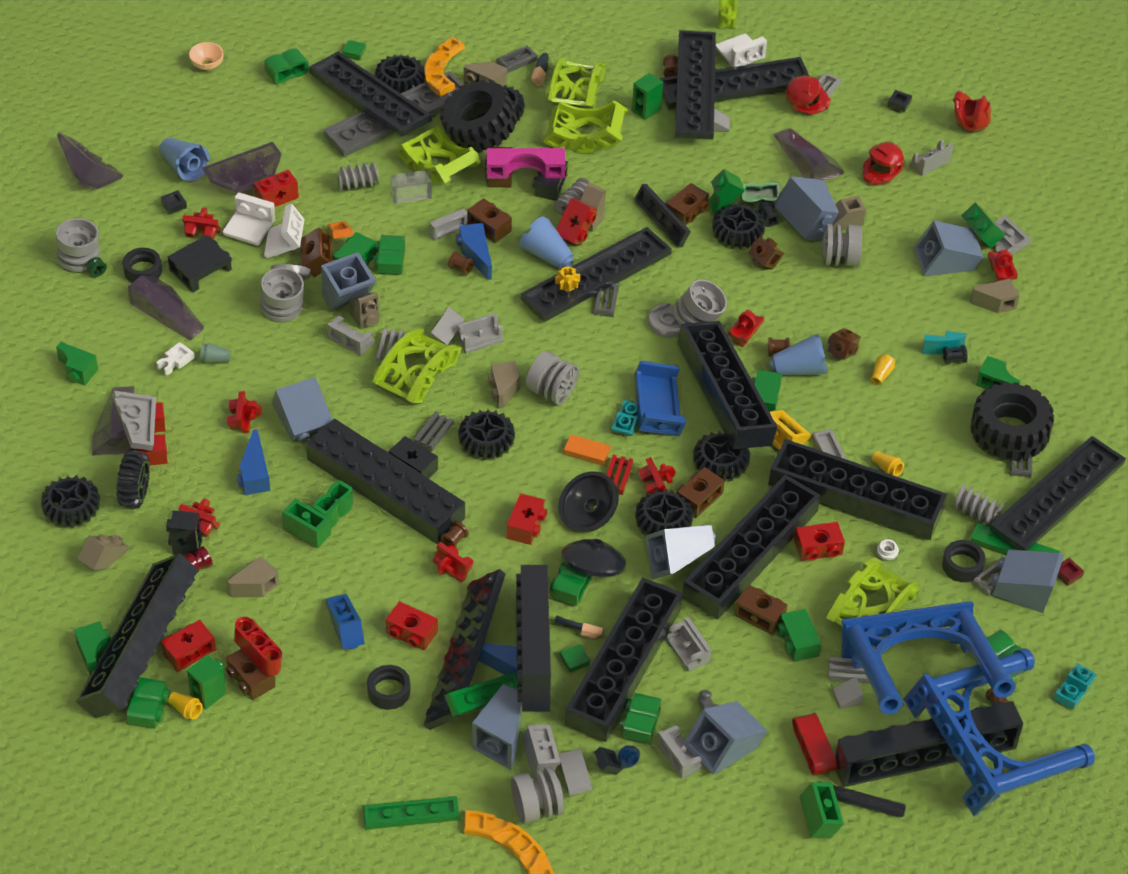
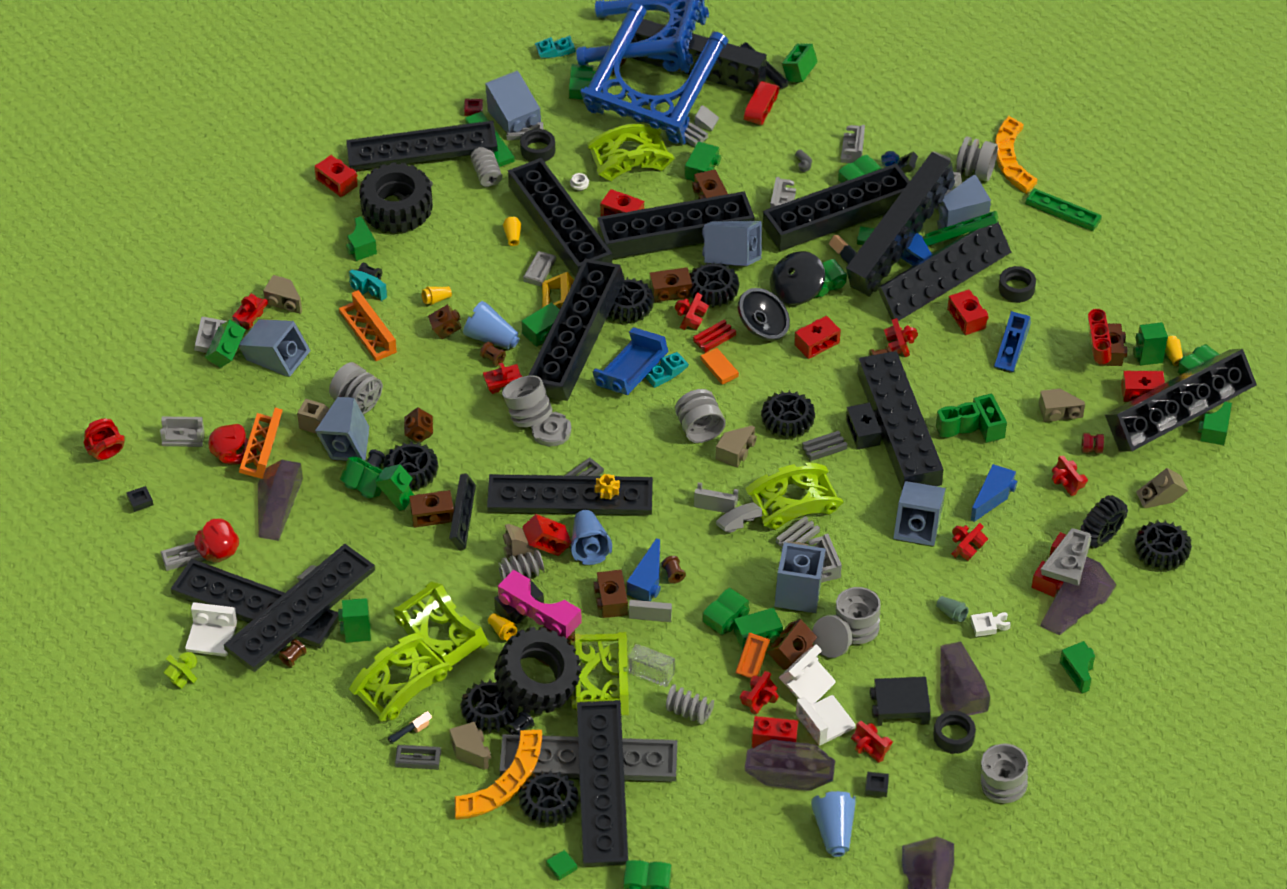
camera: 140 degrees left, 0 degrees up
black brick [166,510,203,556] -> none
sand blue slope [683,701,767,774] -> none
none -> orange fence [239,408,283,479]
none -> red brick [315,155,358,198]
none -> orange fence [339,290,397,361]
none -> red hips [740,671,779,715]

